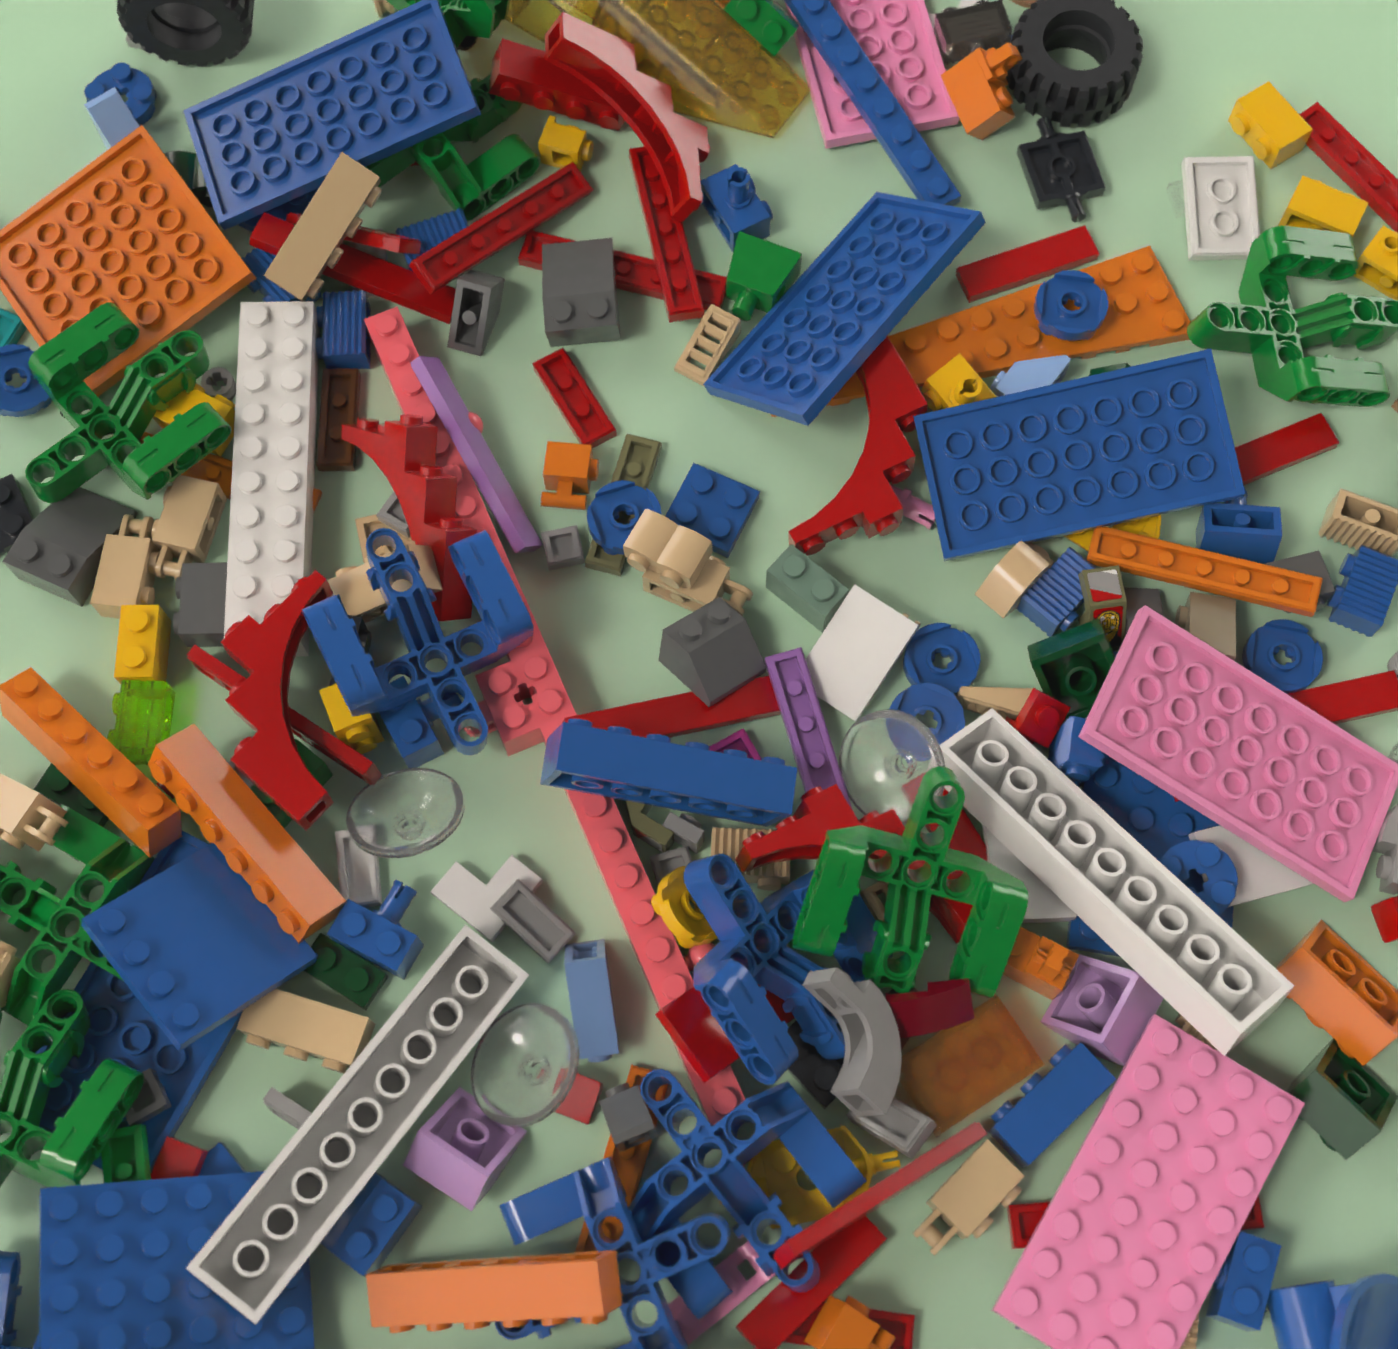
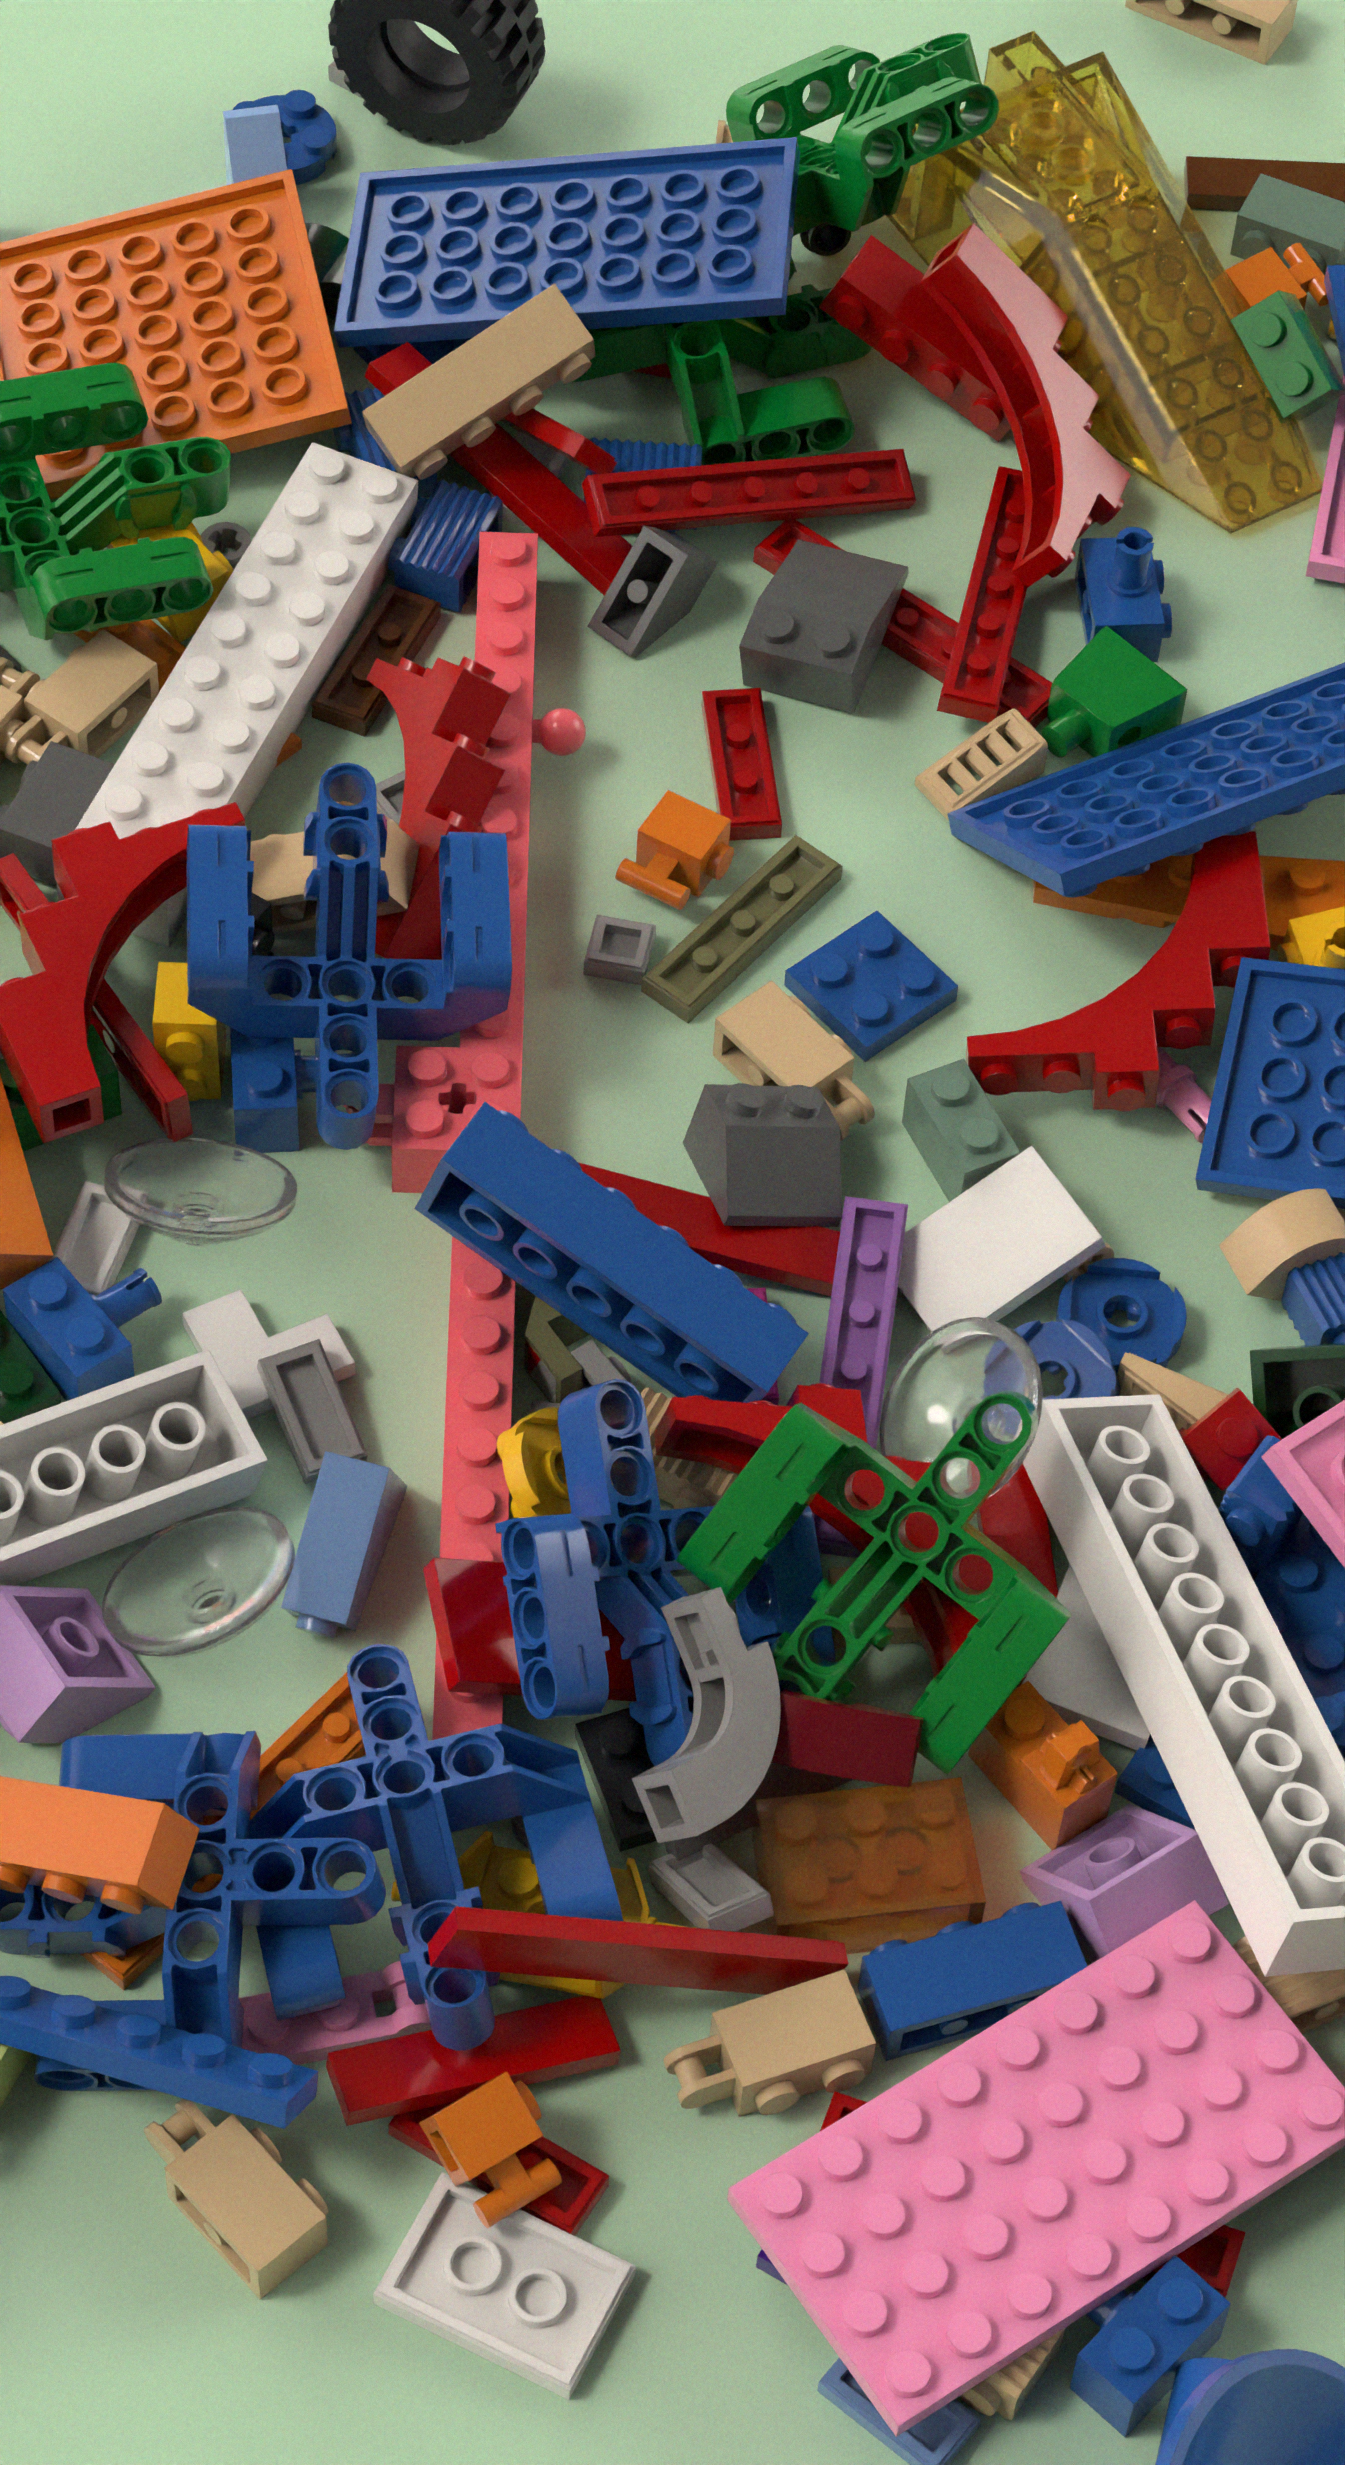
camera: 20 degrees right, 15 degrees down
medium lavender tile [411,356,543,553] -> none
yellow brick [538,115,594,172] -> none
red slope [550,1068,604,1125] -> none
blue plate [587,480,661,555] -> none
dark grey slope [599,1083,658,1153] -> none
tan brick [623,509,713,589] -> none

